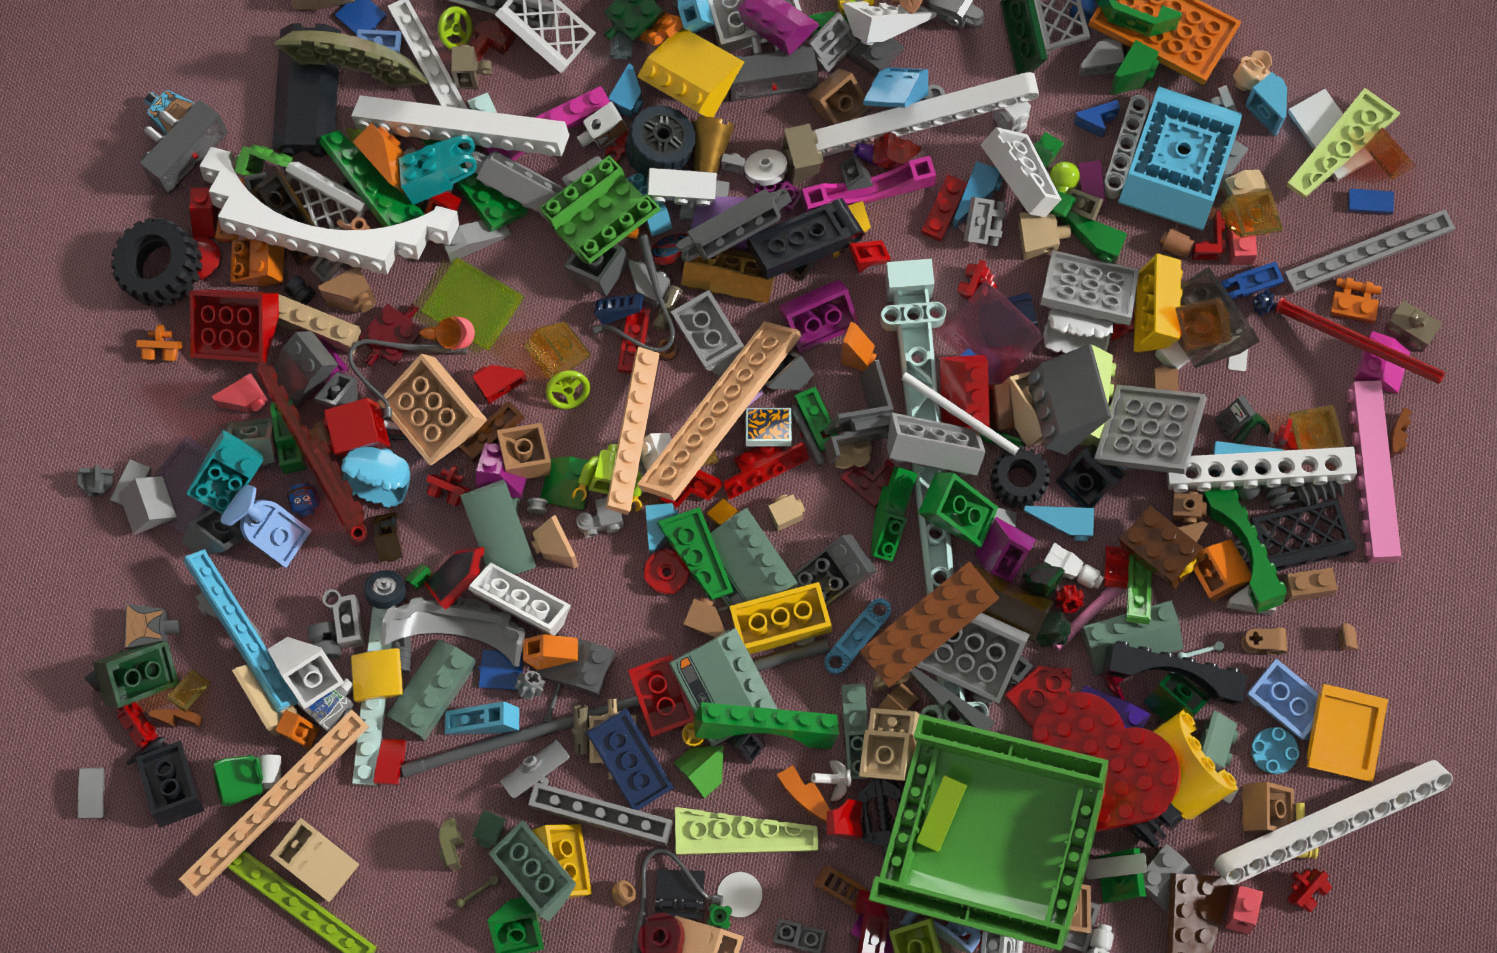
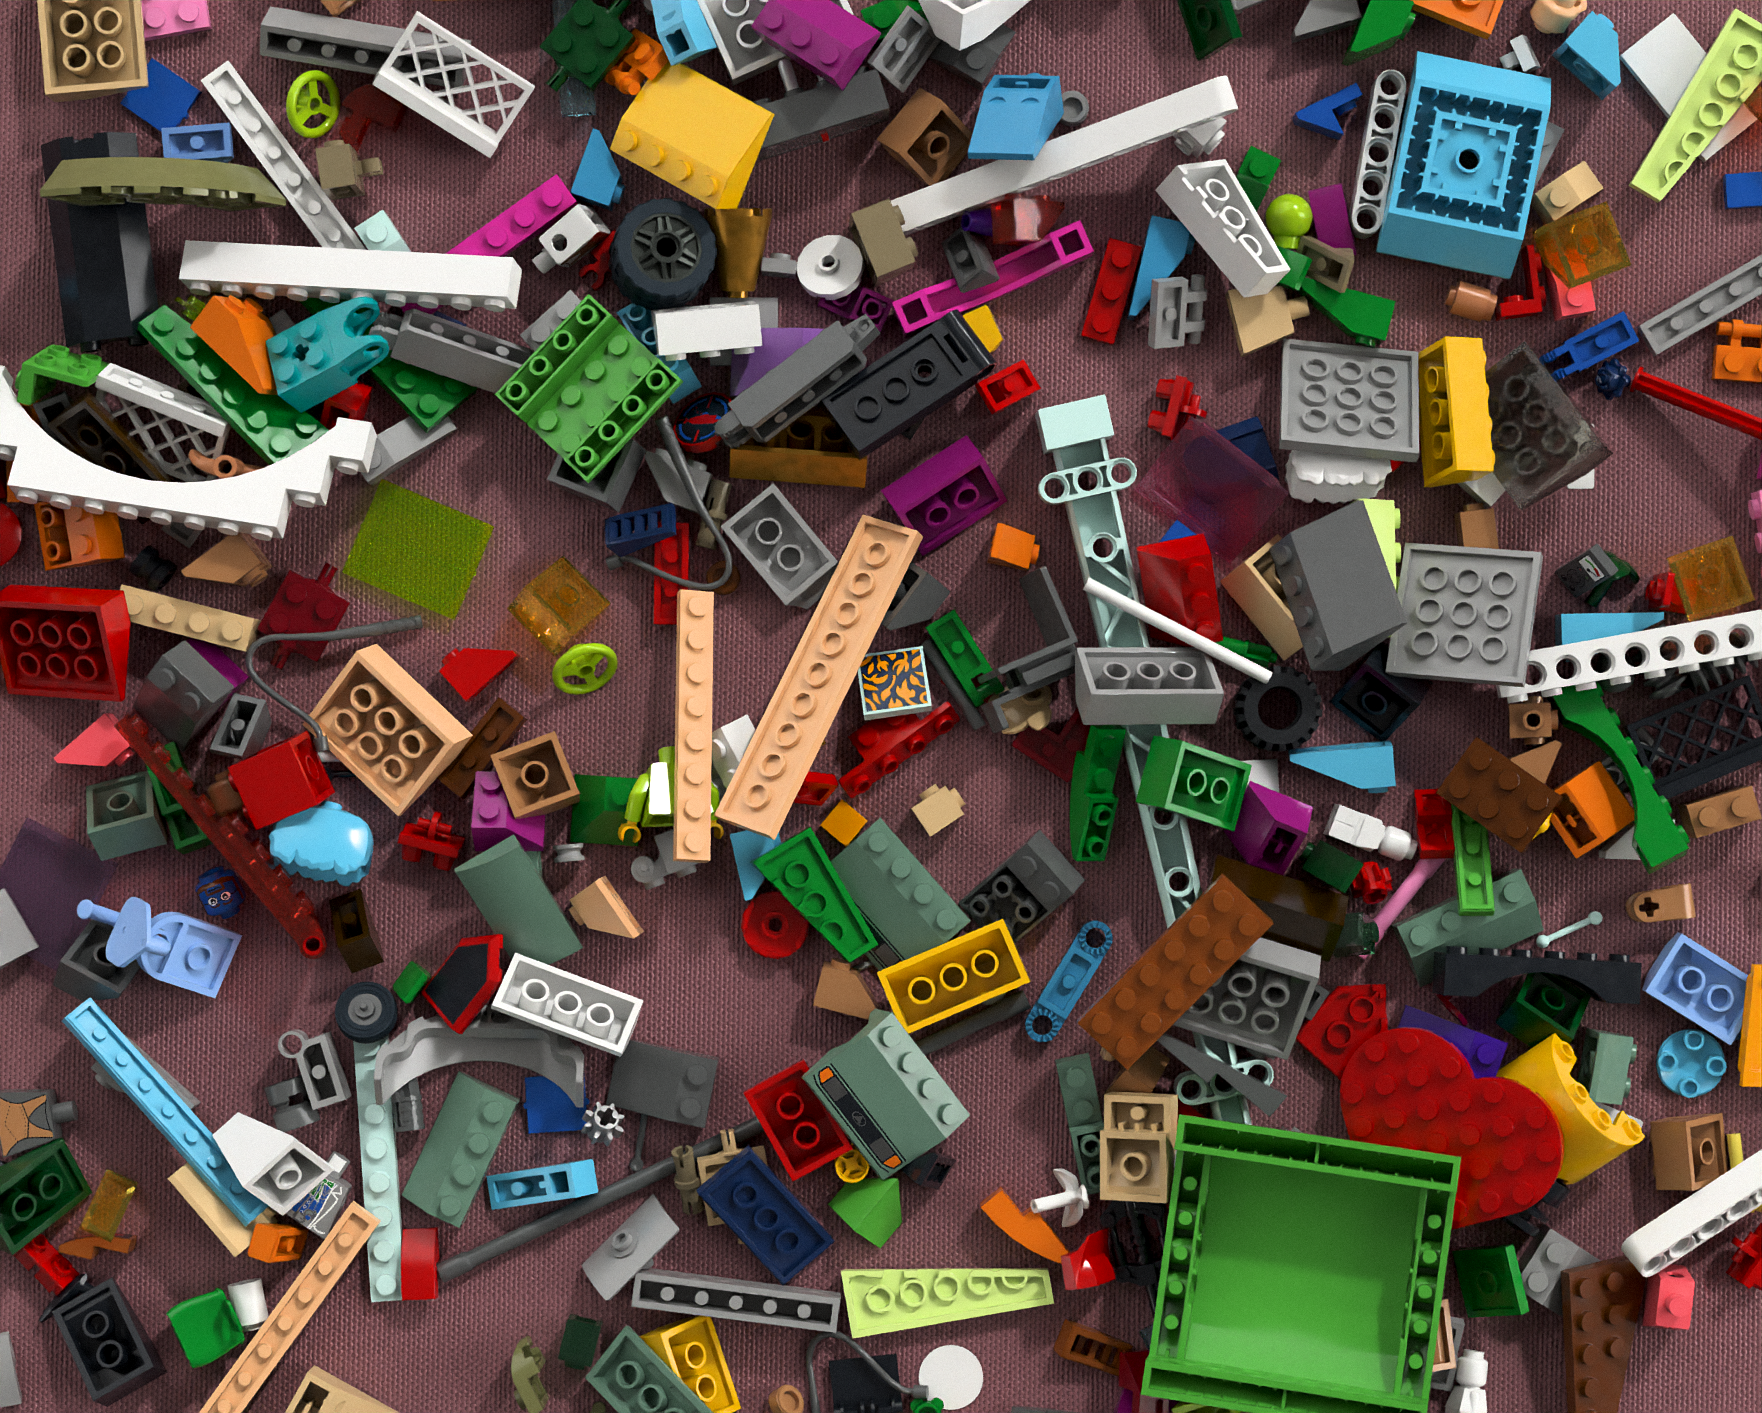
camera: 10 degrees left, 15 degrees up
teal slope [186,430,263,514] -> none
yellow slope [351,648,403,702] -> none
orange hair [419,316,475,350] -> none
orange slope [523,634,578,670] -> none
green arch [694,702,839,750] -> none
lime tile [916,775,967,852] -> none
reddish brown slope [989,383,1015,430] -> none
white sticker [1086,853,1147,880] -> none
clear orange slope [1175,297,1231,351] -> none

